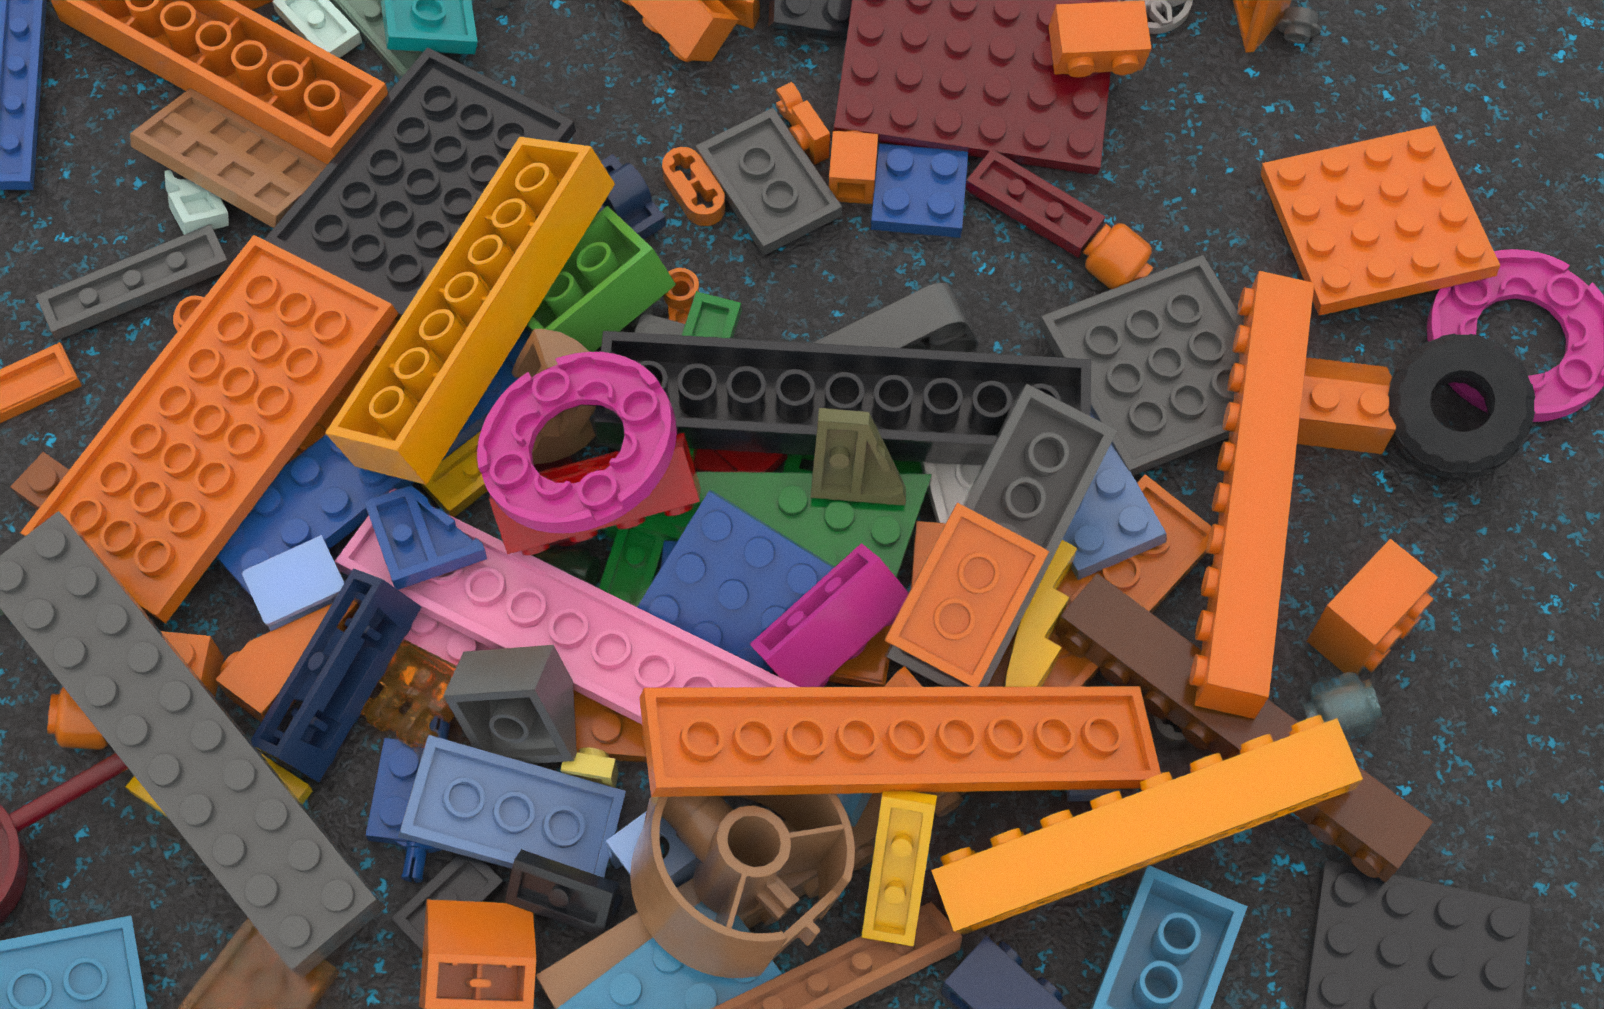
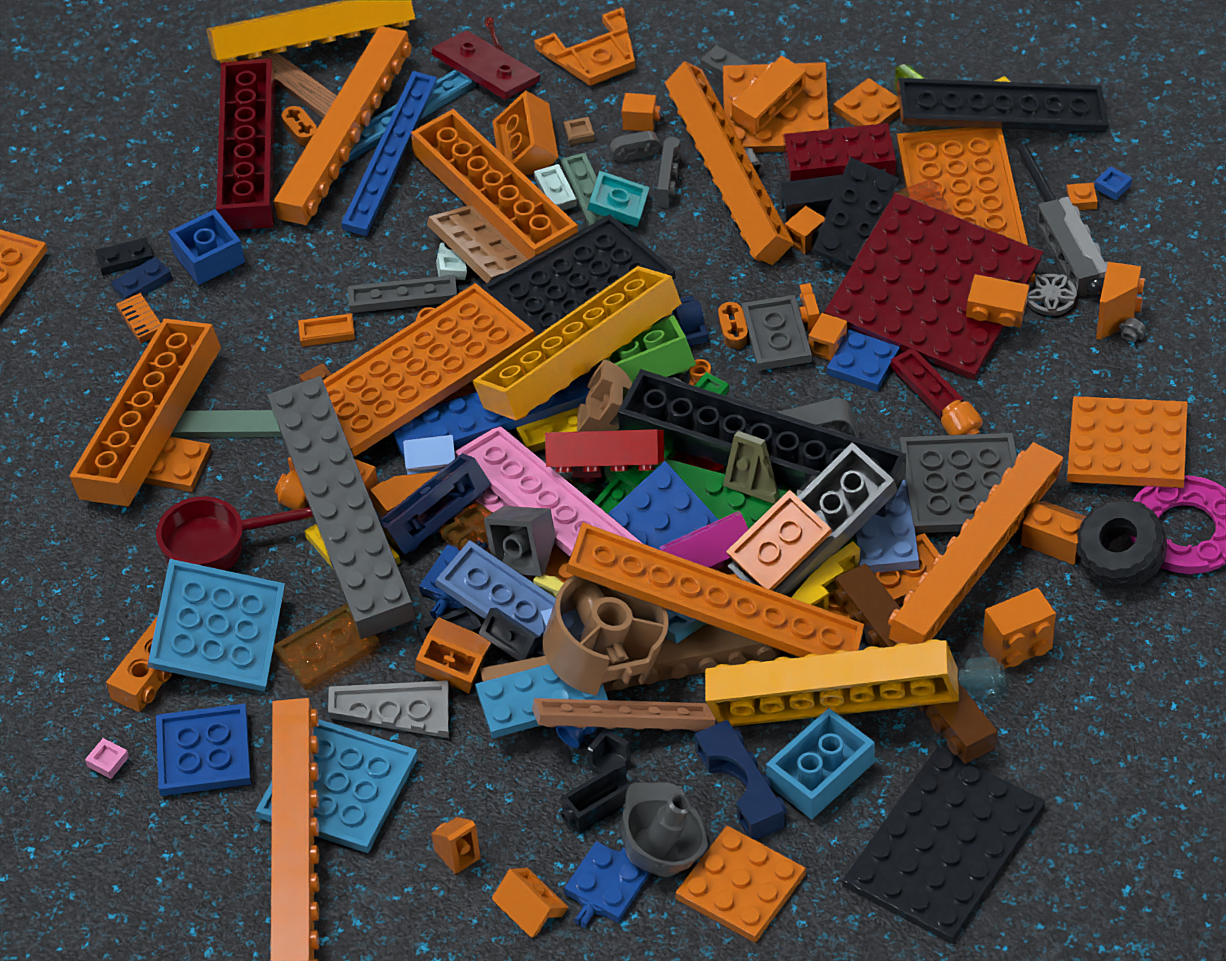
camera: 25 degrees right, 15 degrees down
blue wing [364,485,487,590] -> none
dark pink plate [477,352,677,533] -> none
yellow plate [861,791,937,946] -> none

